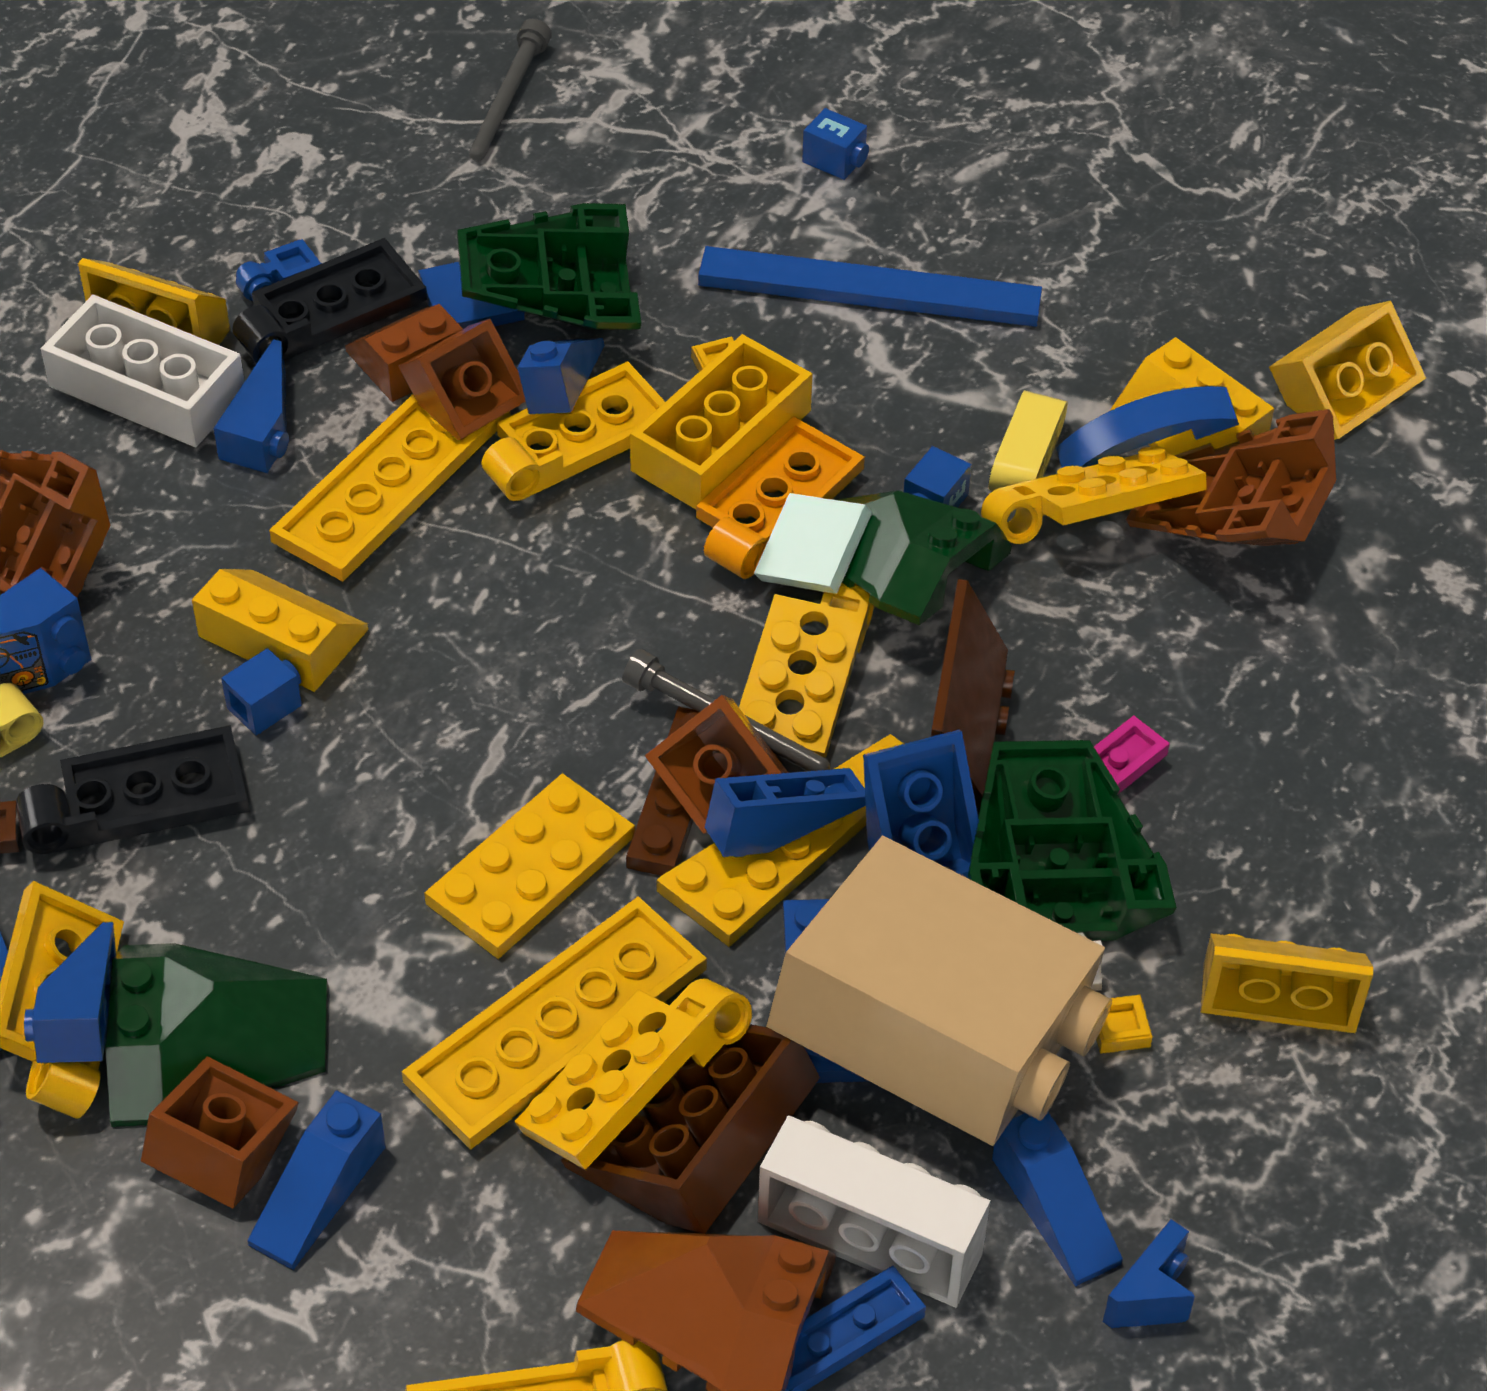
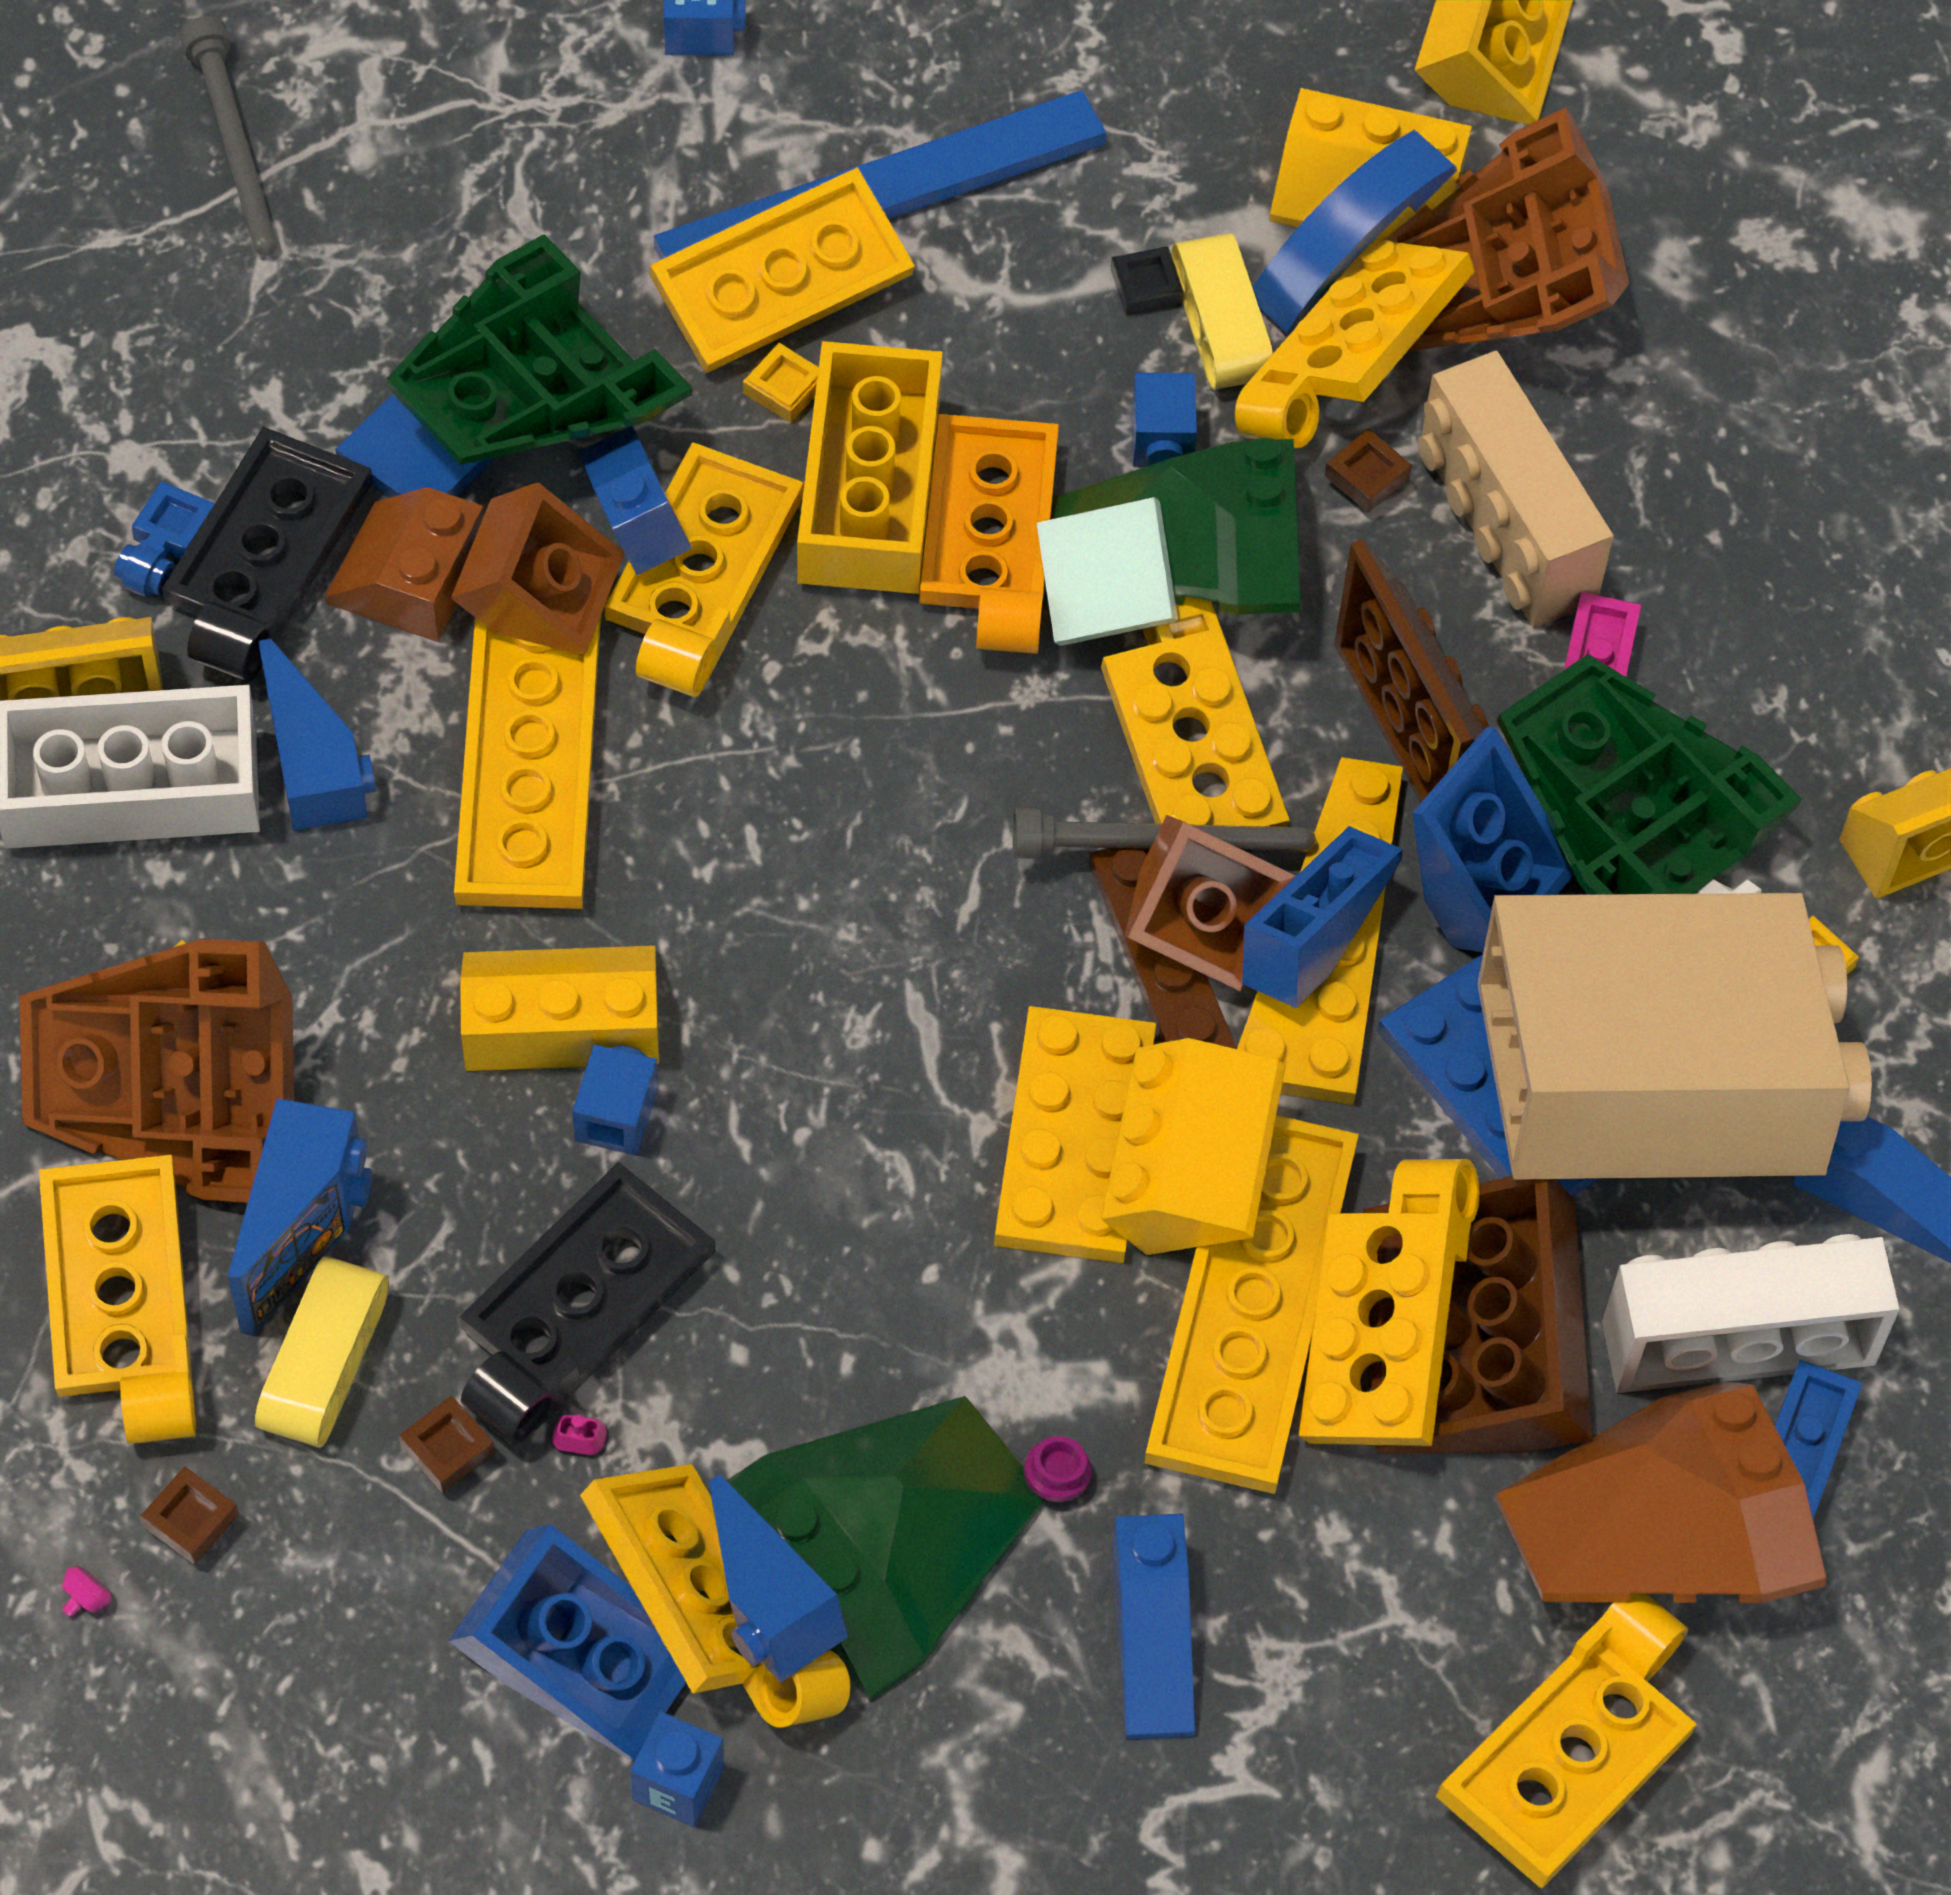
camera: 35 degrees left, 10 degrees up
dark orange slope [141,1056,299,1209] -> none
none -> dark pink rock [552,1414,607,1455]
none -> yellow plate [648,167,915,374]
none -> magenta plate [1024,1436,1092,1502]
none -> yellow slope [1101,1038,1286,1255]
none -> black tile [1110,246,1184,316]
none -> reddish brown plate [1325,428,1412,512]
none -> tan brick [1418,350,1614,628]

